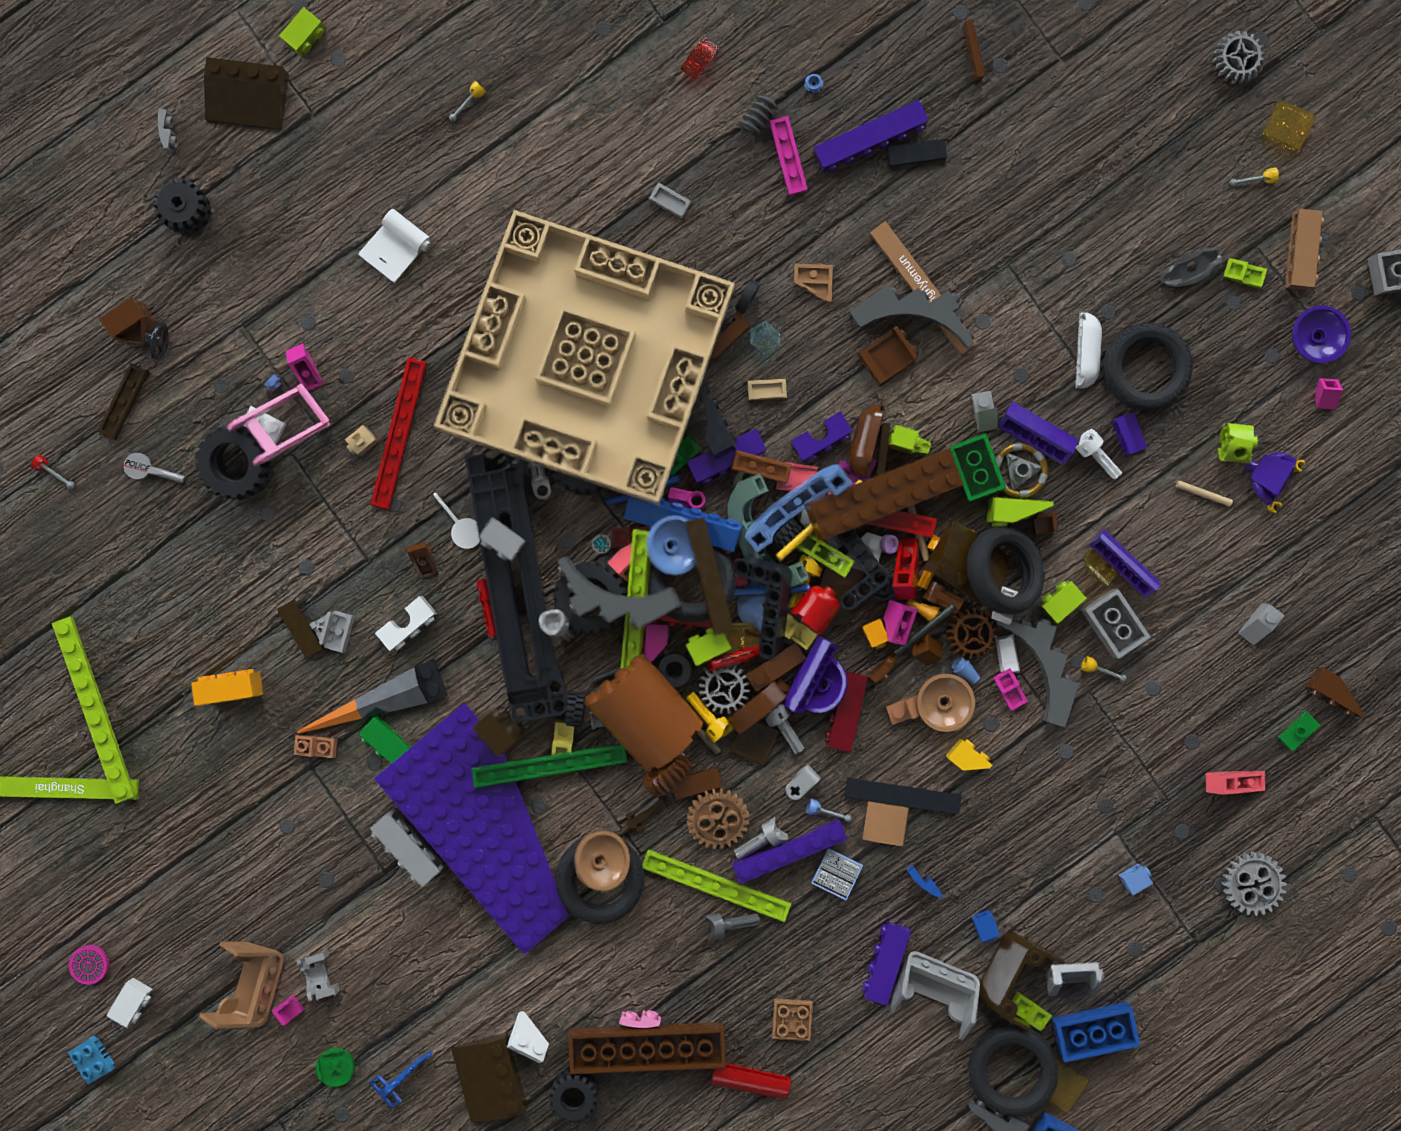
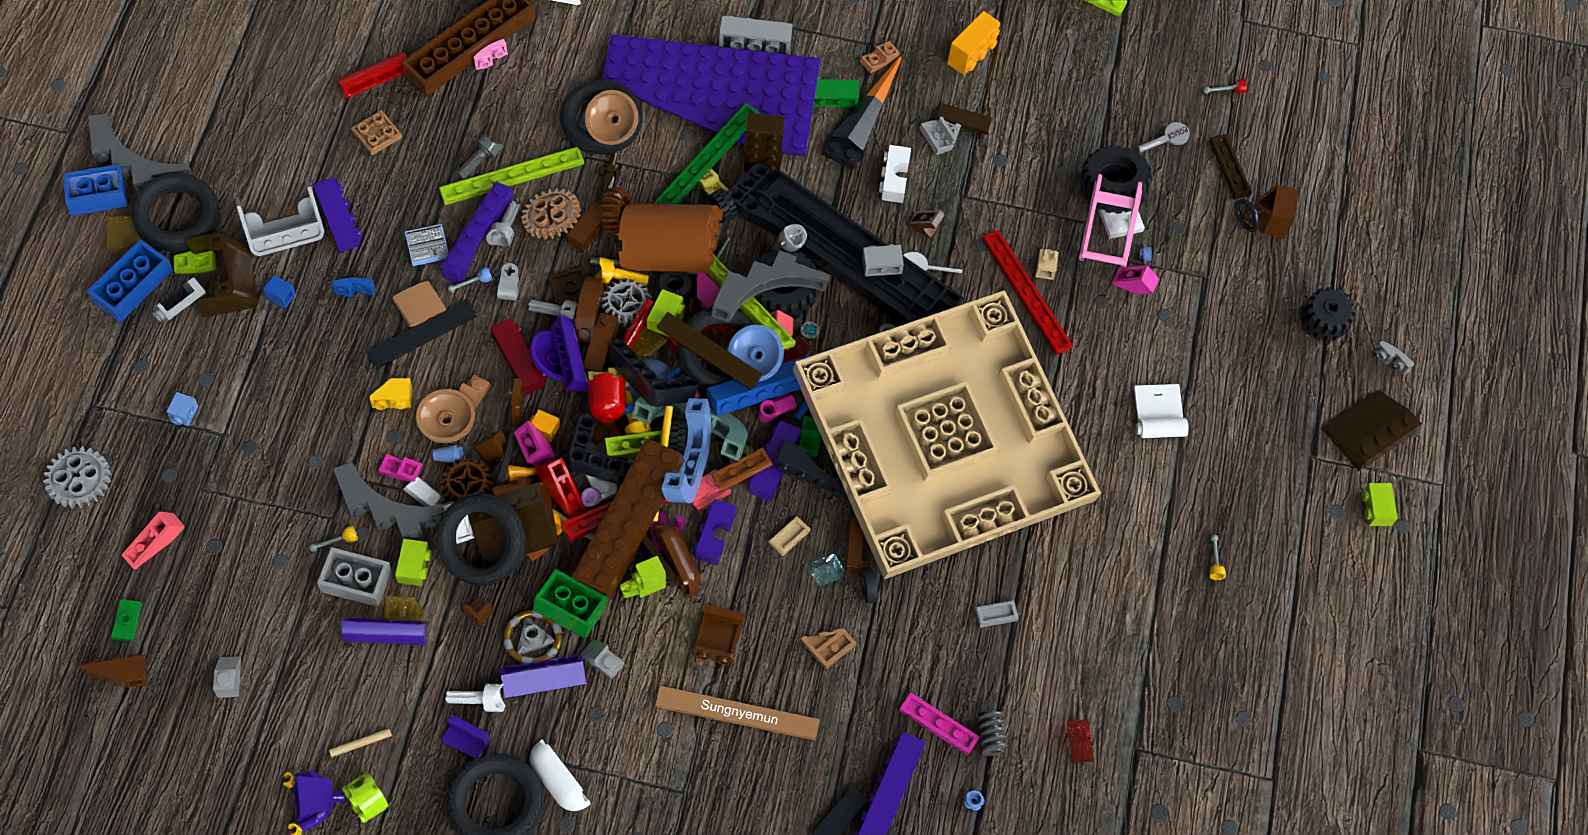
camera: 130 degrees right, 25 degrees down
dark grey arch [849,285,975,349] -> none
lime slope [987,498,1054,527] -> none

